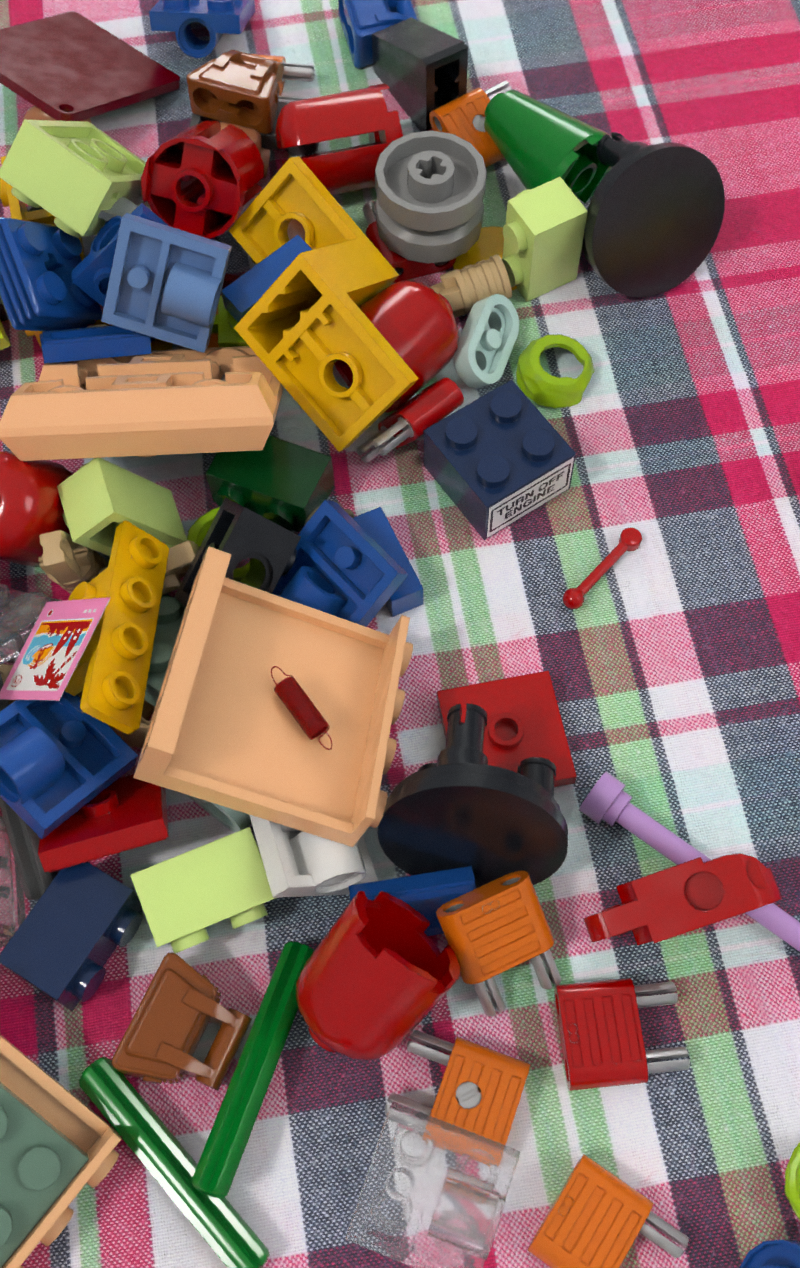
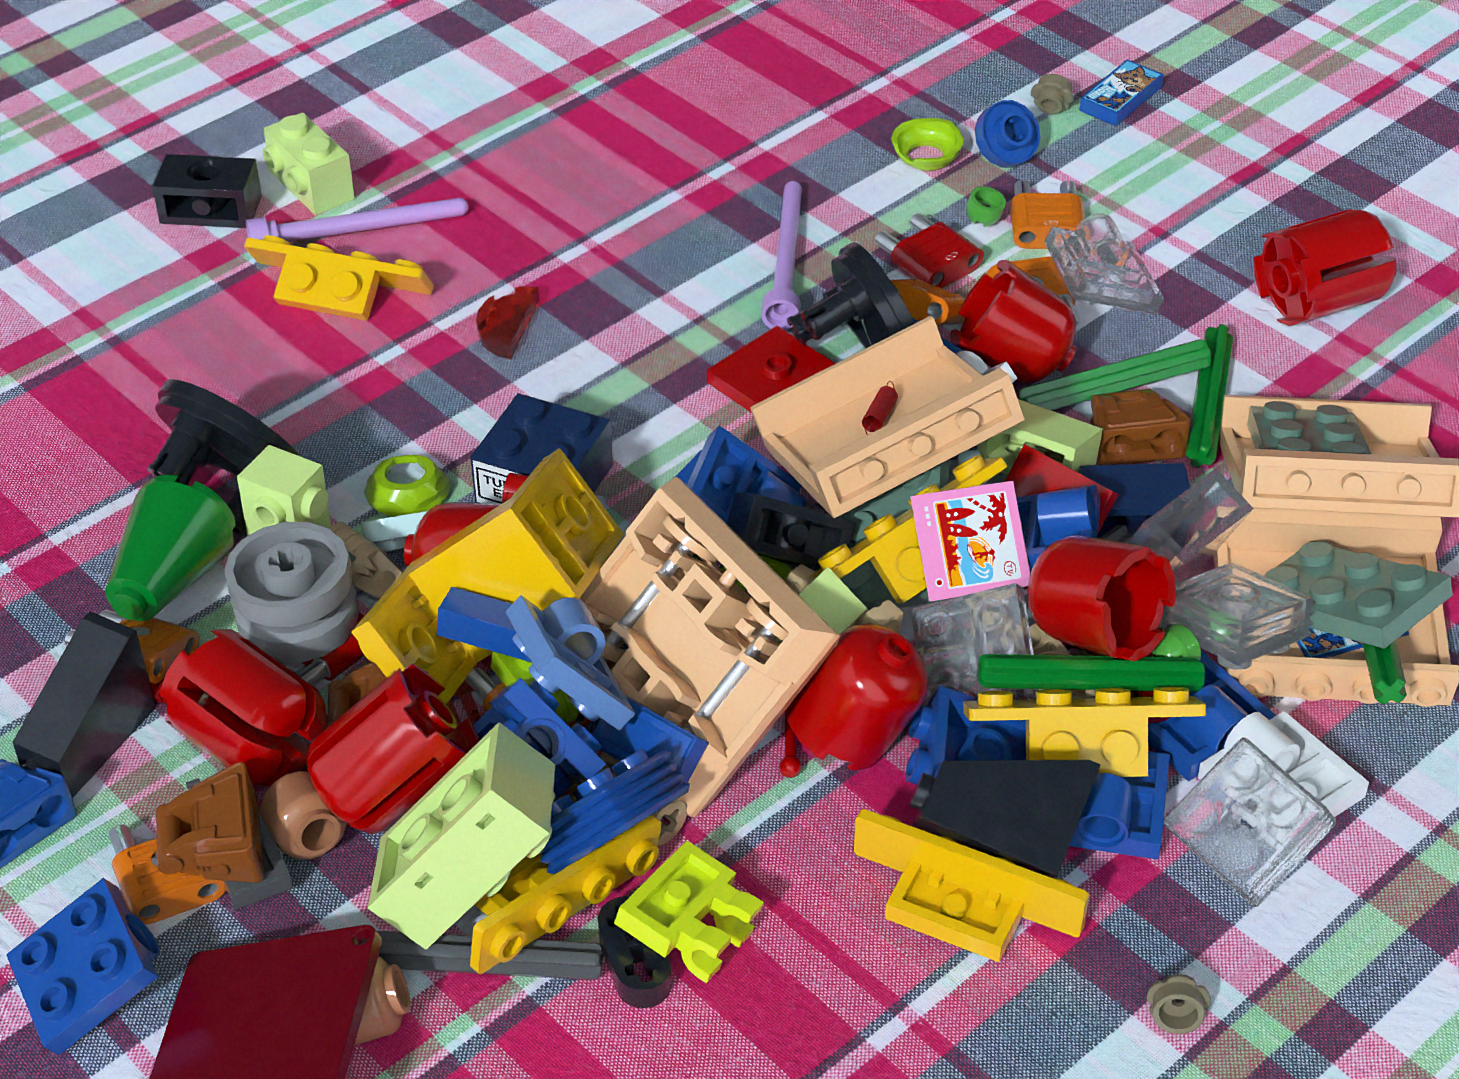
camera: 125 degrees left, 20 degrees down
red hinge [563,527,642,609] -> none
red piece [583,853,782,946] -> none
none -> clear red tile [476,286,539,360]
none -> bright green hinge [966,186,1006,227]

